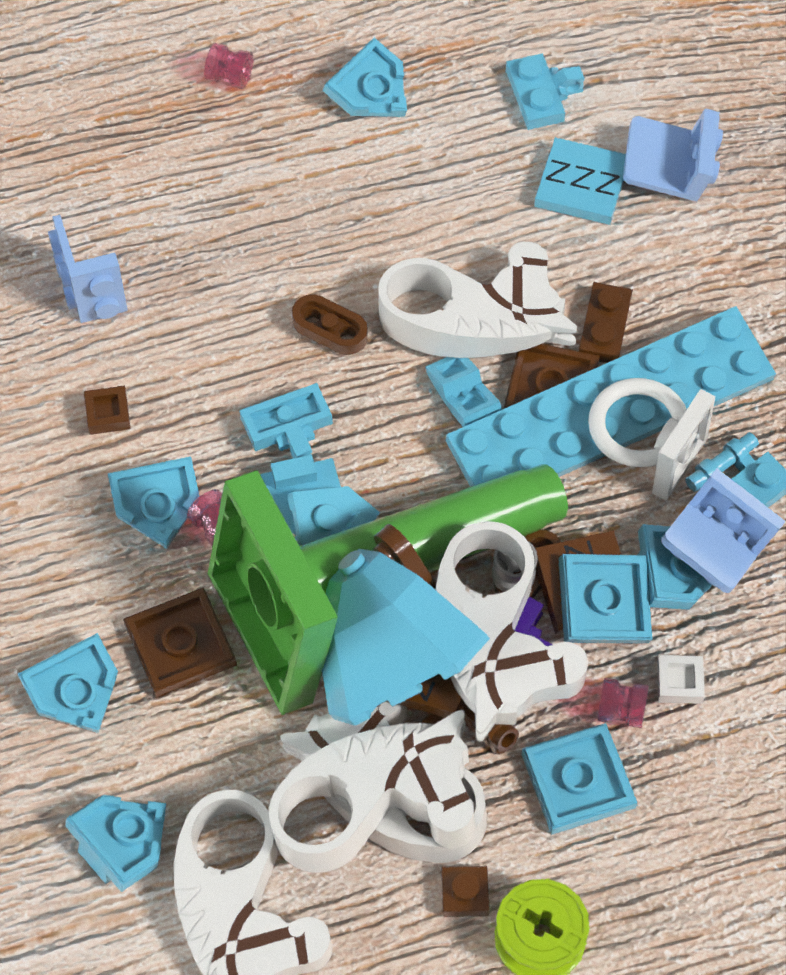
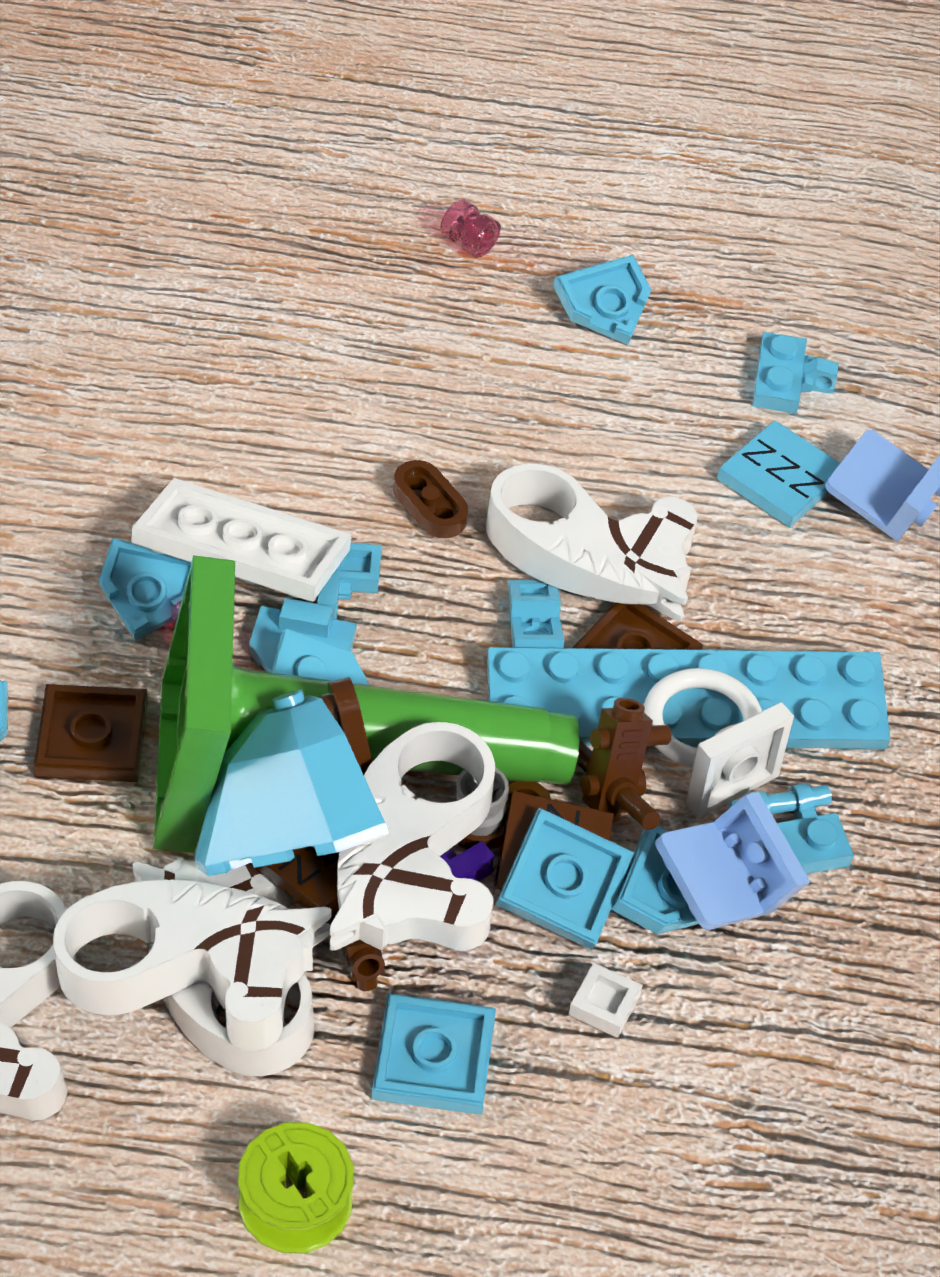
camera: 20 degrees right, 10 degrees down
light blue bracket [48,214,128,323] -> none
reddish brown plate [84,385,131,435] -> none
reddish brown plate [441,866,490,917] -> none
reddish brown plate [579,282,633,363] -> none
clear pink wheel [597,678,648,729] -> none
none -> white plate [131,478,352,602]
none -> reddish brown piece [576,698,672,830]

